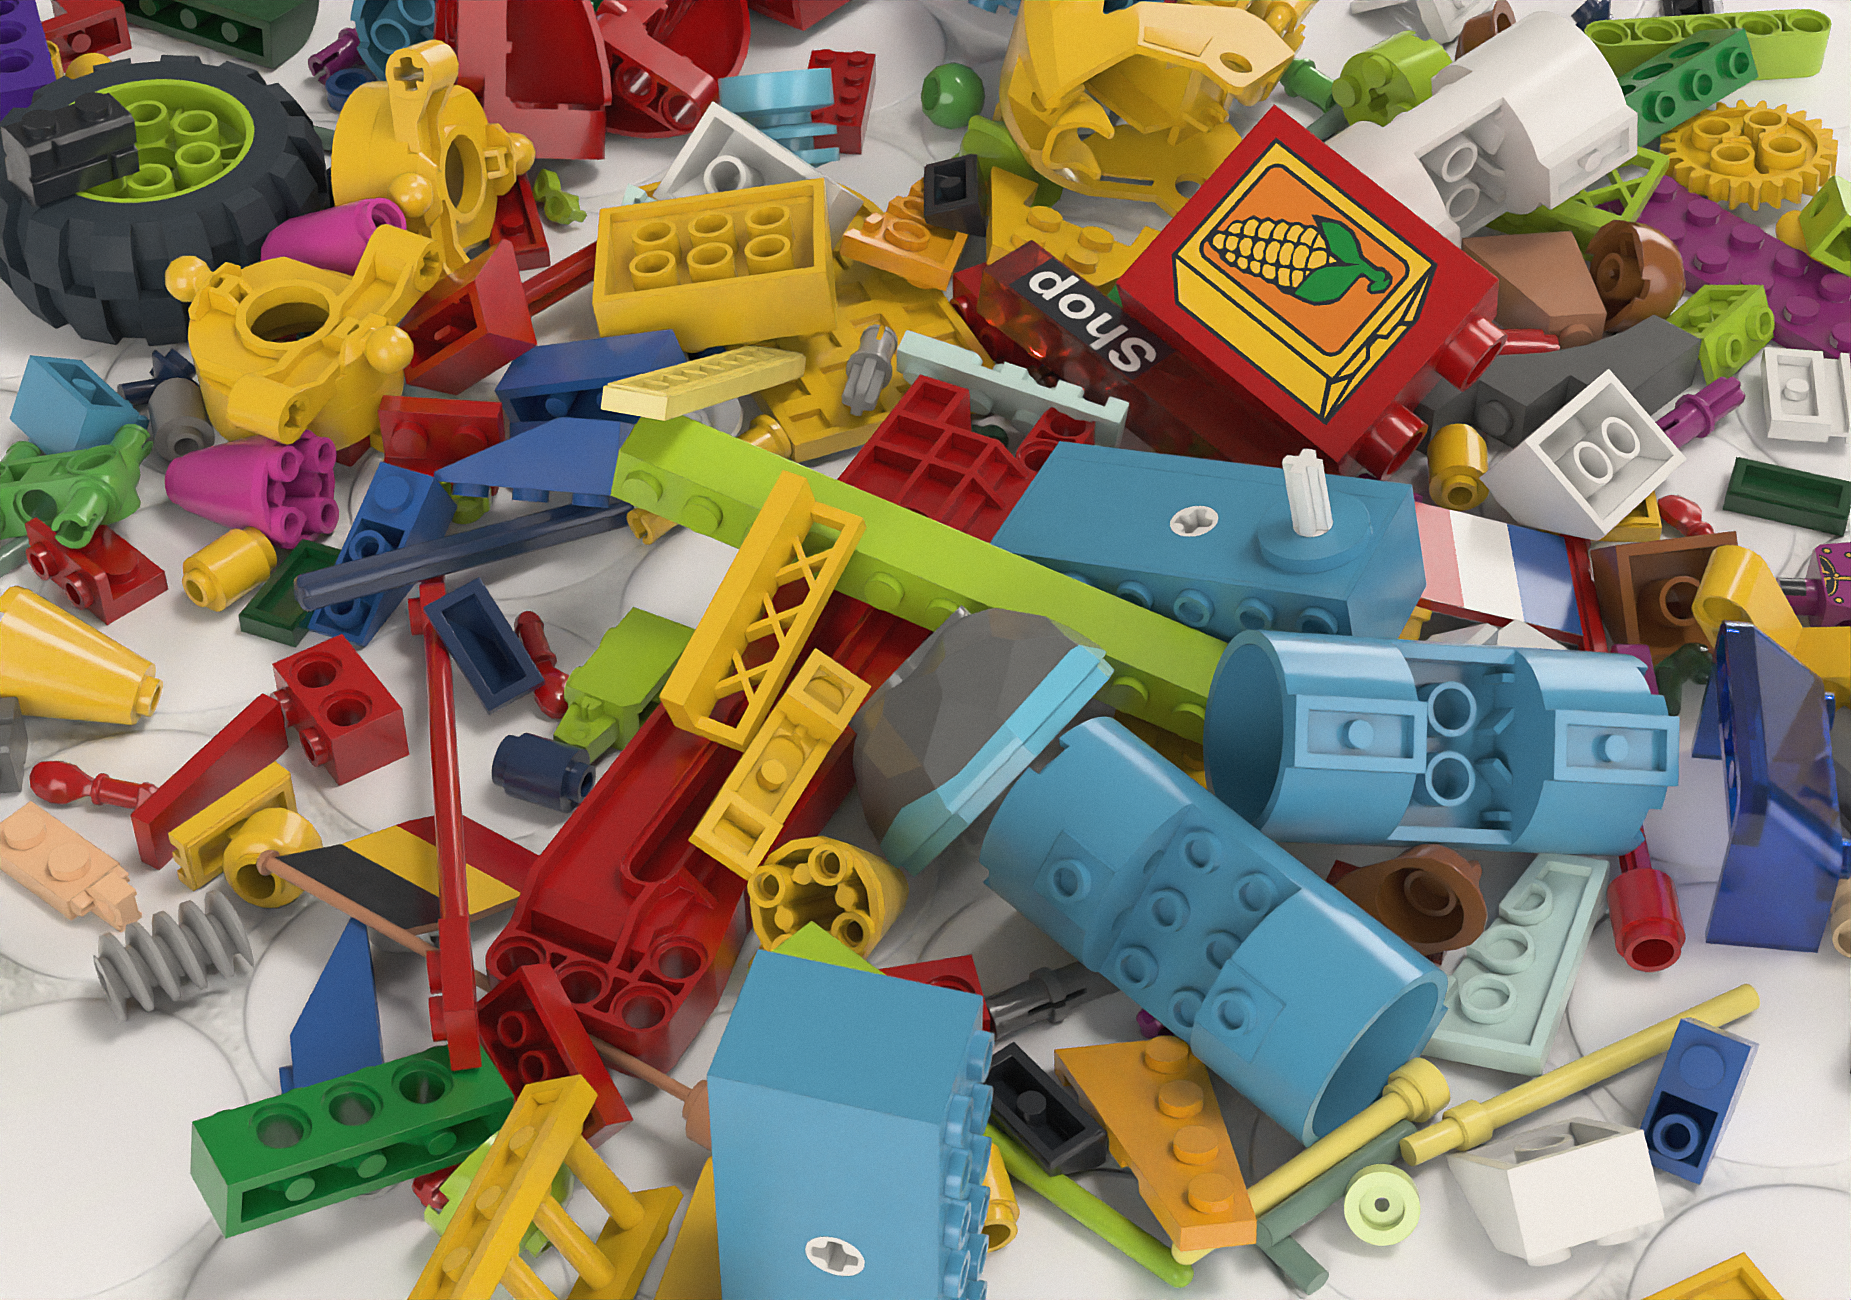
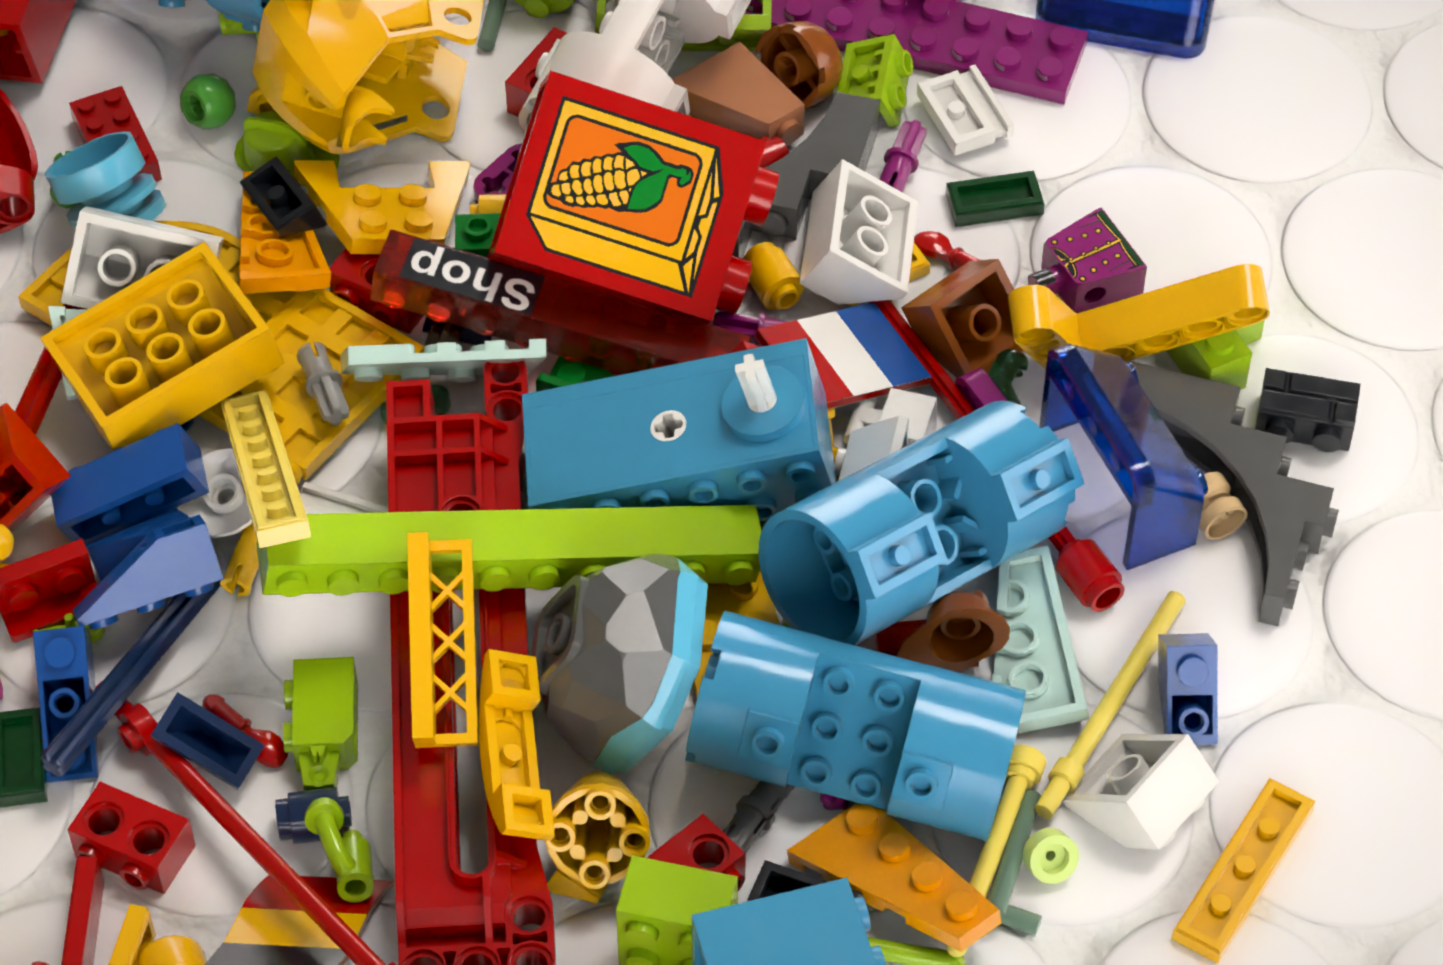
camera: 30 degrees left, 10 degrees up
none -> lime plant [305,797,374,903]

